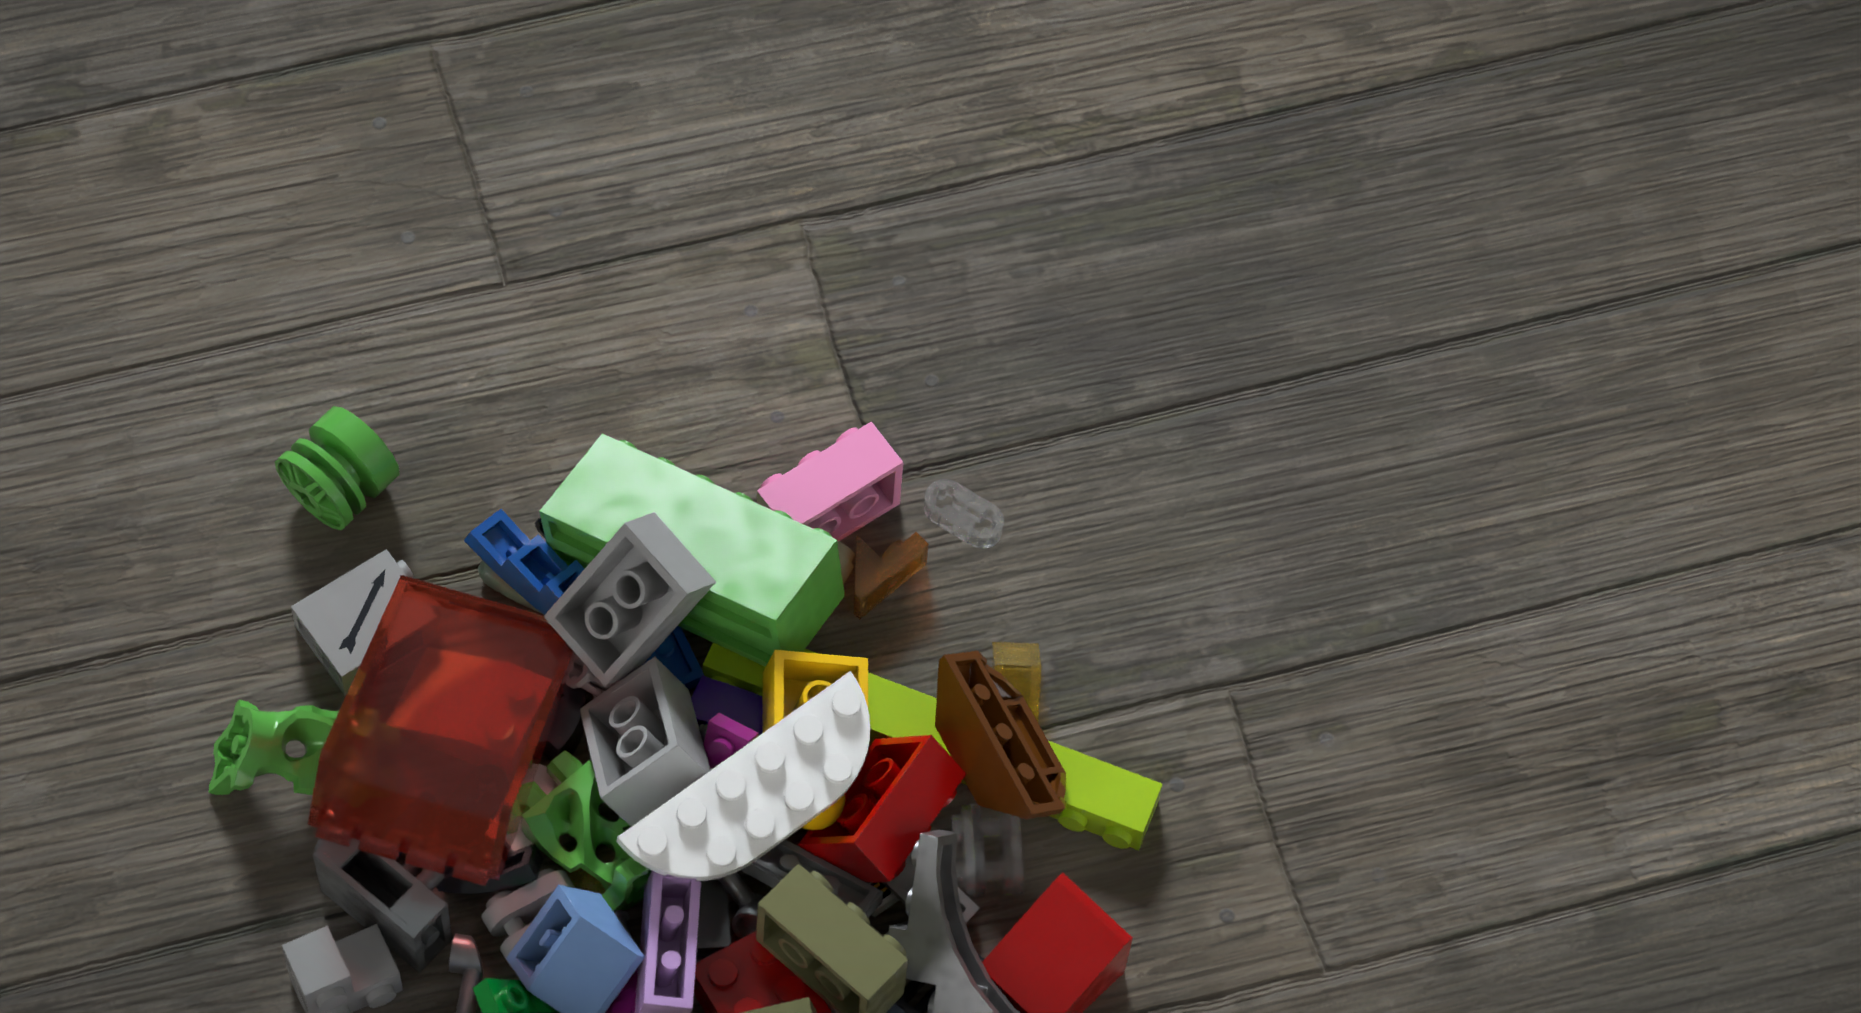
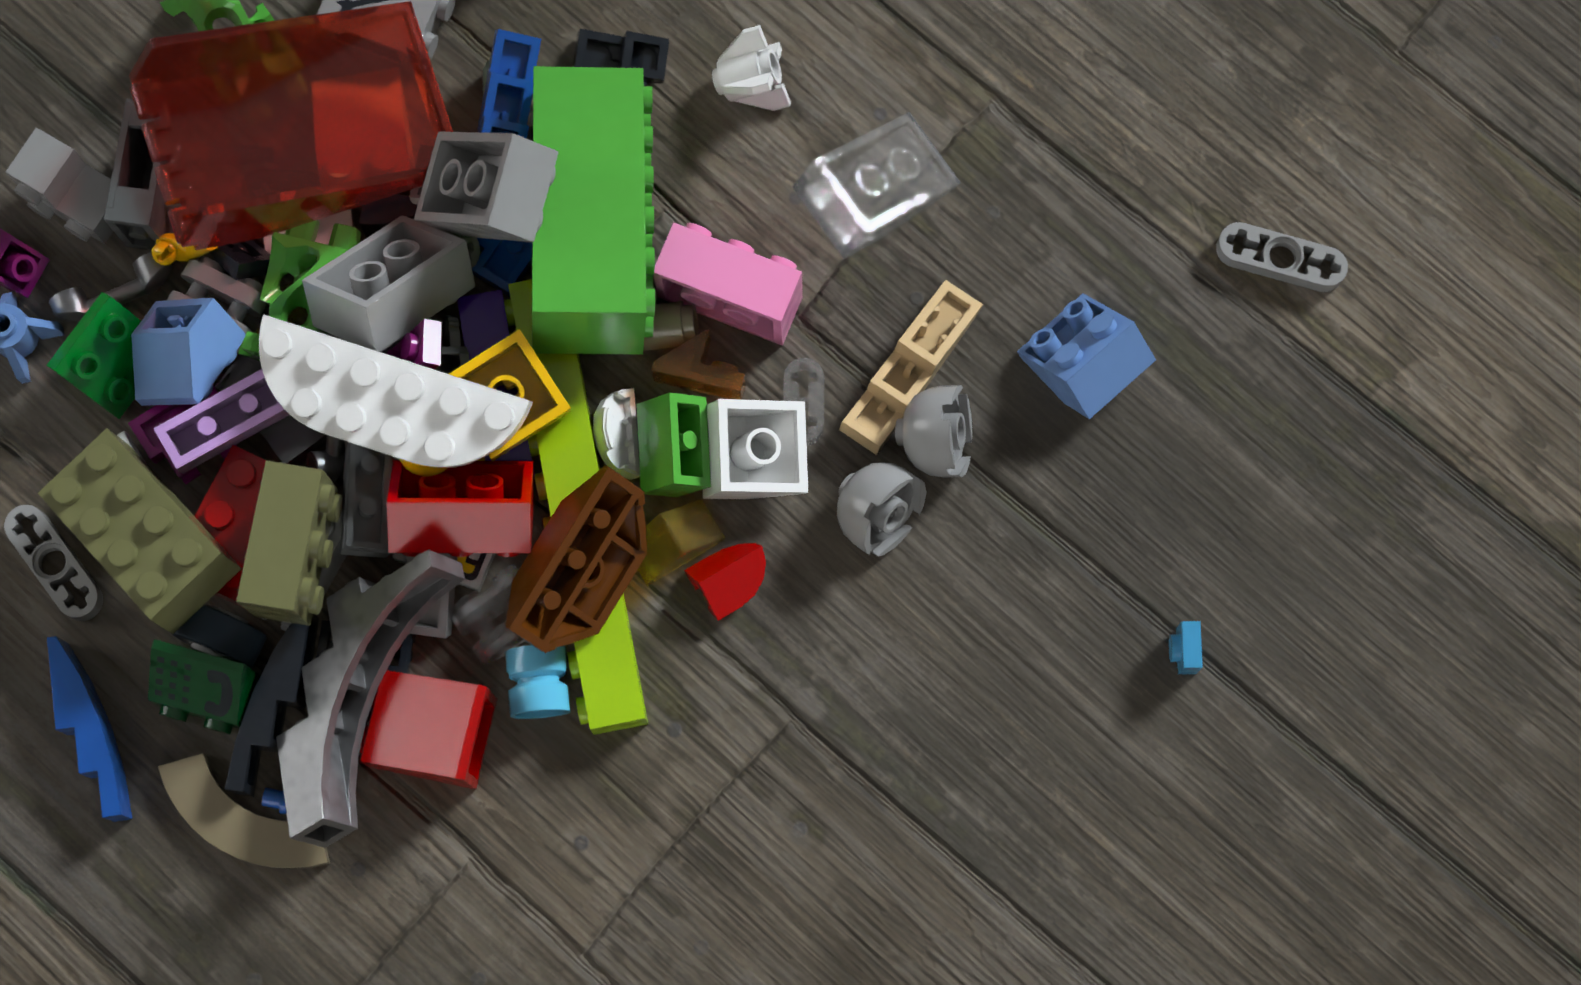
camera: 65 degrees right, 15 degrees up
none -> yellow arm [151,228,219,266]
none -> medium azure wheel [505,645,571,719]
none -> black slope [573,28,670,84]
none -> white tile [593,388,640,480]
none -> bright green brick [637,392,711,497]
none -> red brick [684,543,766,621]
none -> white slope [703,399,808,499]
none -> white brick [712,25,791,111]
none -> clear slope [793,112,961,259]
none -> light grey cylinder [837,462,927,556]
none -> tan slope [839,280,983,455]
none -> light grey cylinder [895,385,972,478]
none -> medium blue slope [1017,293,1156,419]
none -> dark azure plate [1169,621,1203,674]
none -> light grey beam [1216,222,1348,292]

